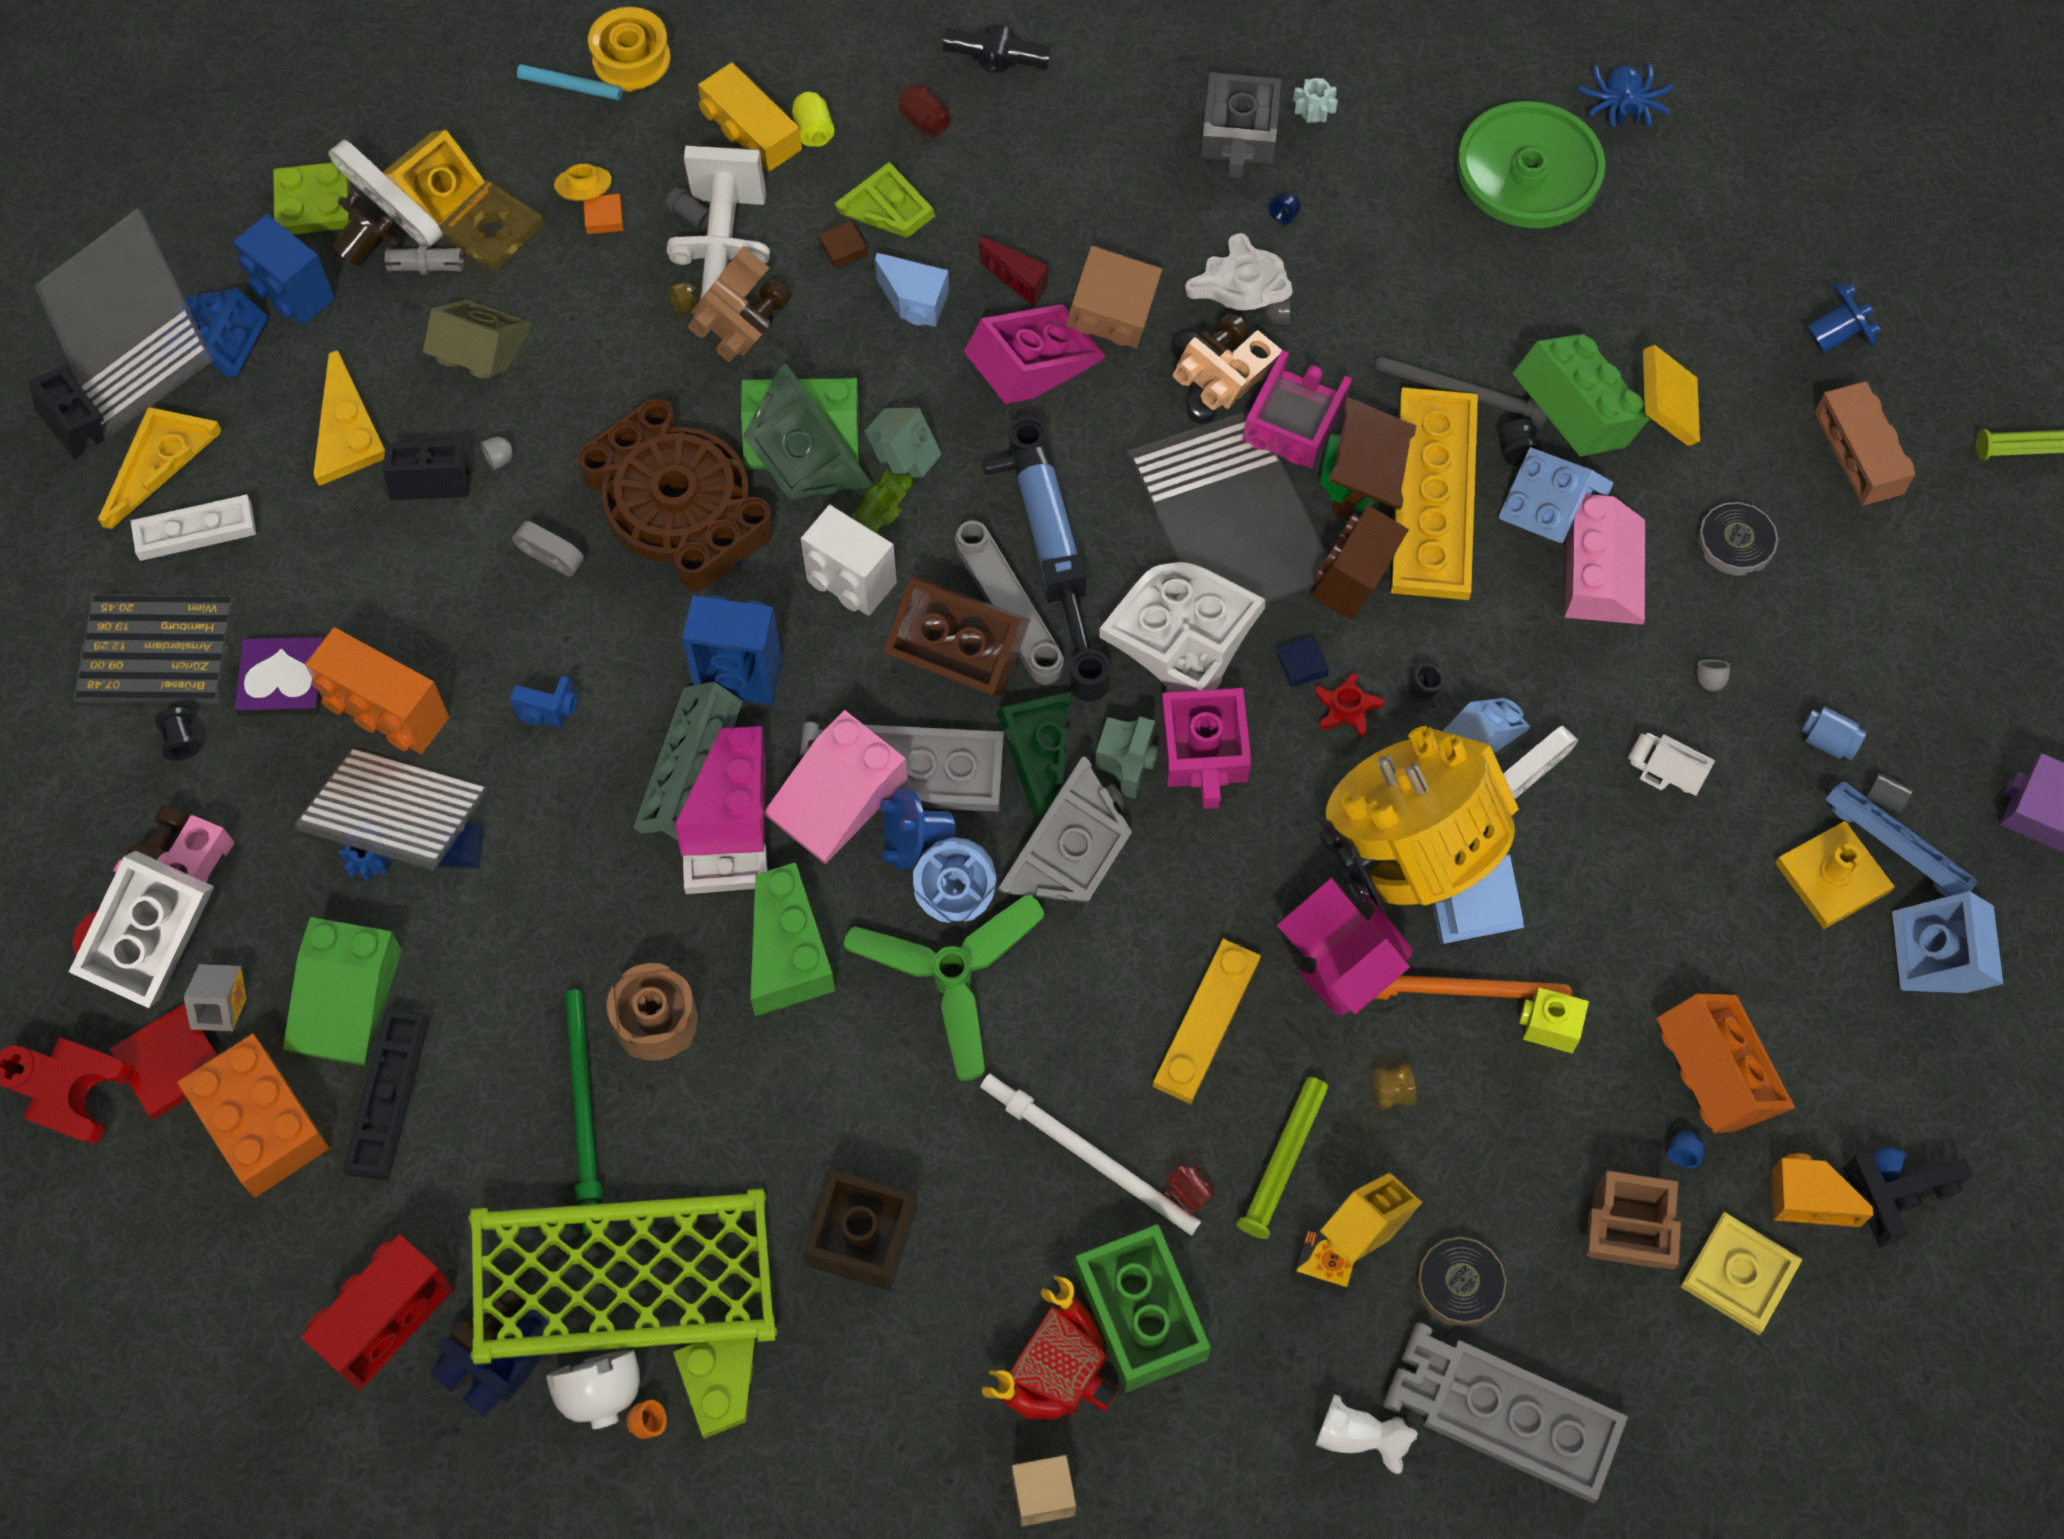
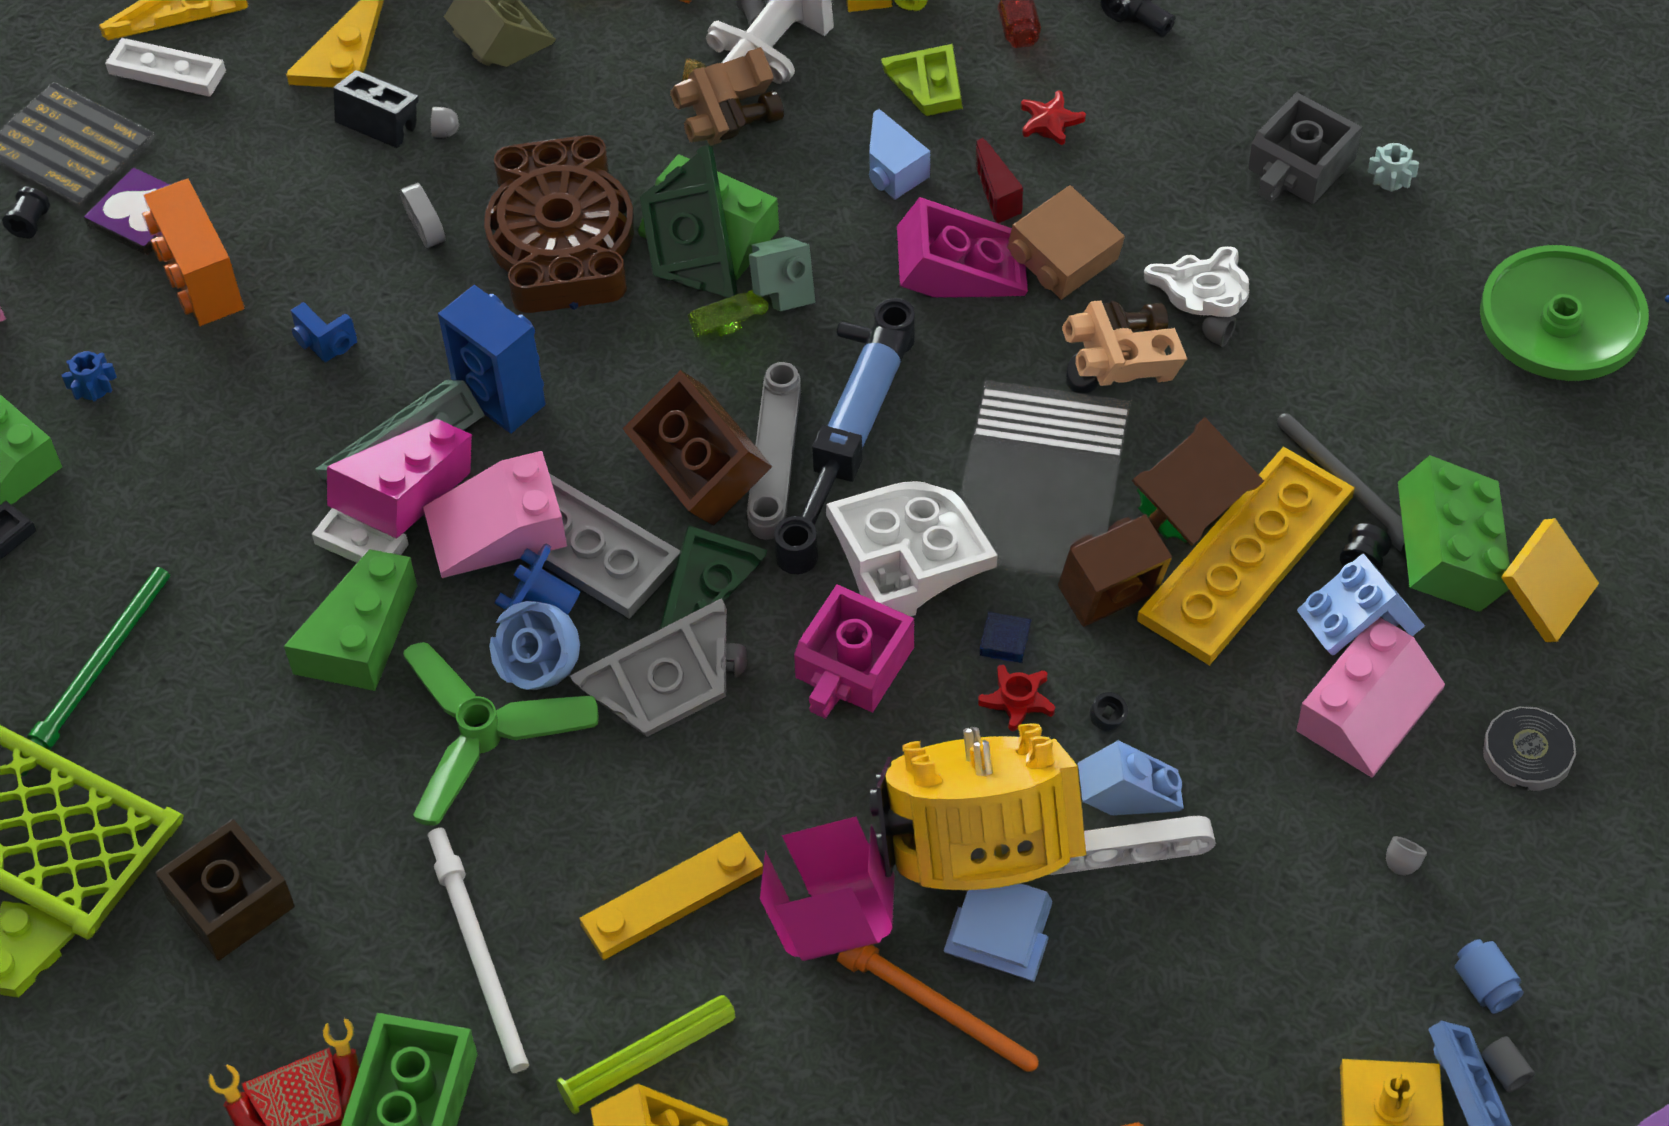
camera: 35 degrees right, 10 degrees down
piece [295,748,487,870] -> none
clear blue tile [436,823,484,868] -> none
medium nougat brick [607,963,698,1061] -> none
white brick [801,504,897,616] -> none
reddish brown tile [818,221,867,268] -> none
sand green brick [1095,717,1159,799] -> none
clear red hose [1164,1163,1216,1216] -> none
dark pink window [1242,350,1352,469] -> none
clear blue hinge [1268,191,1301,225] -> none
clear yellow wheel [1372,1063,1417,1111] -> none
neon yellow brick [1519,987,1589,1053] -> none
white piece [1628,733,1715,796] -> none
none -> red animal [1021,91,1086,145]

